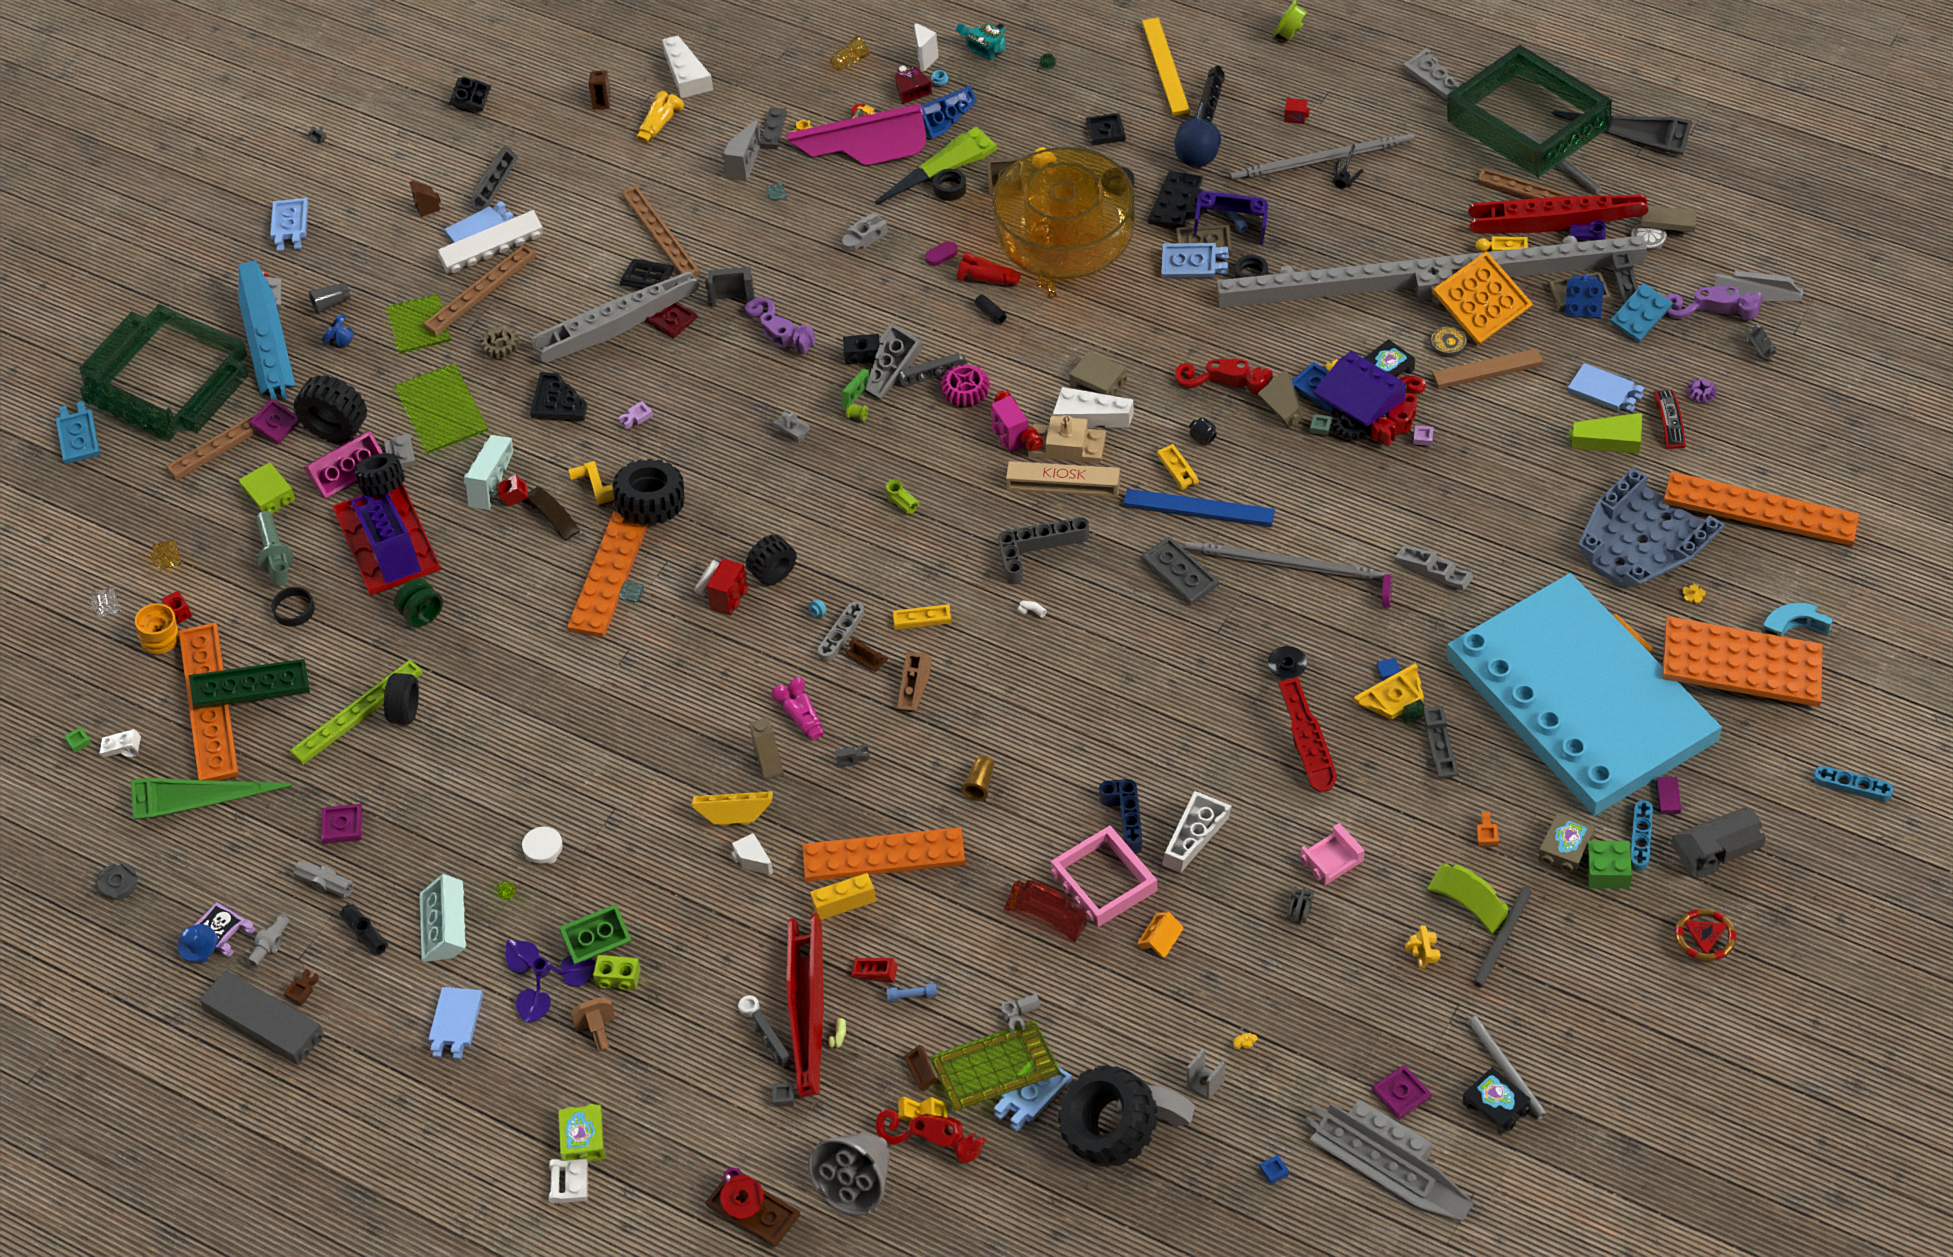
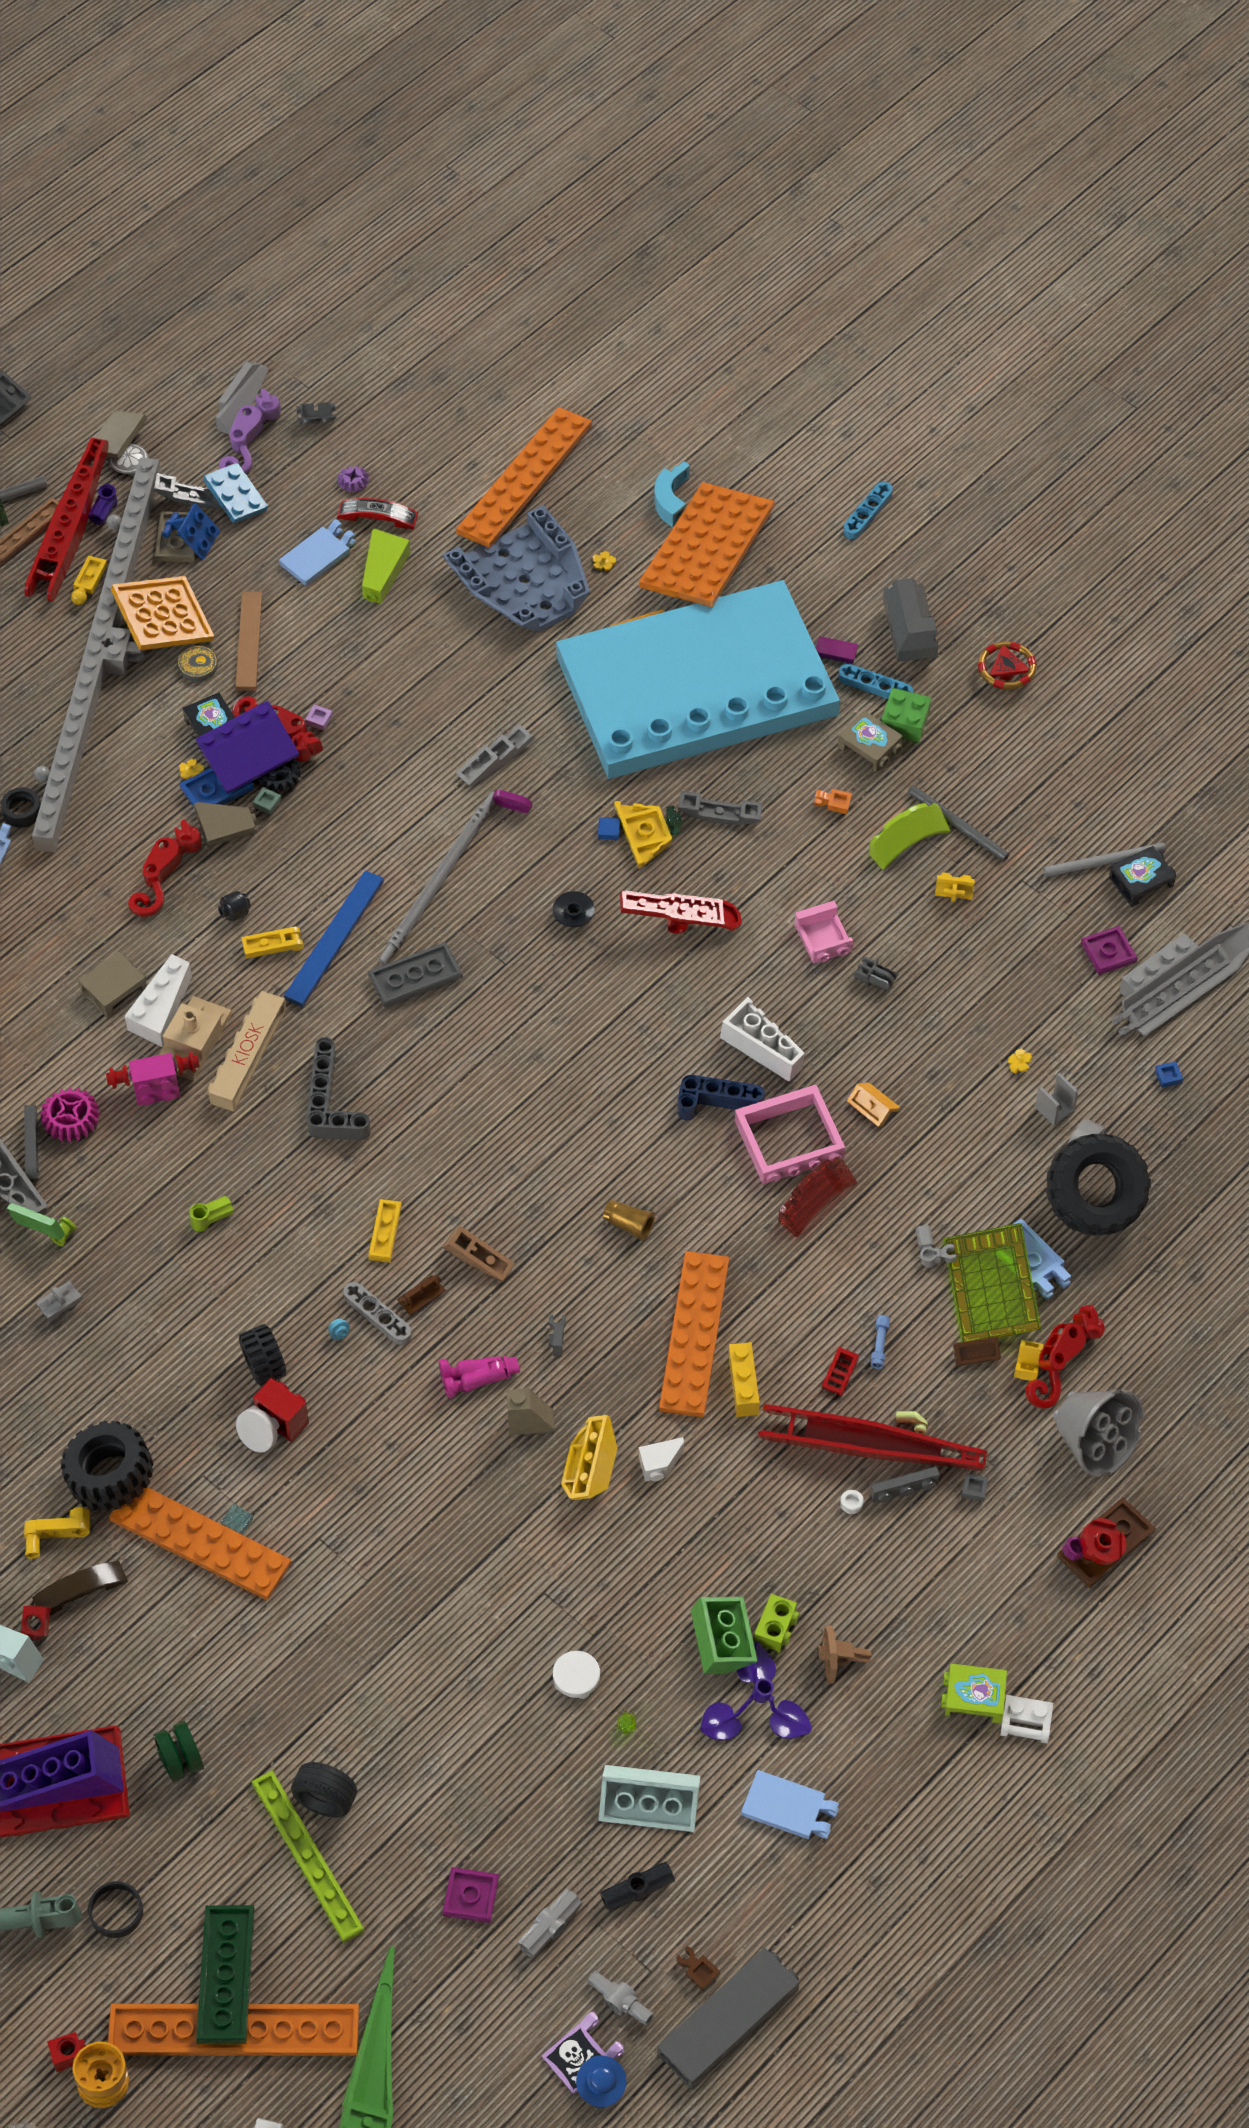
camera: 80 degrees left, 5 degrees up
white arm [1017,600,1047,618] -> none

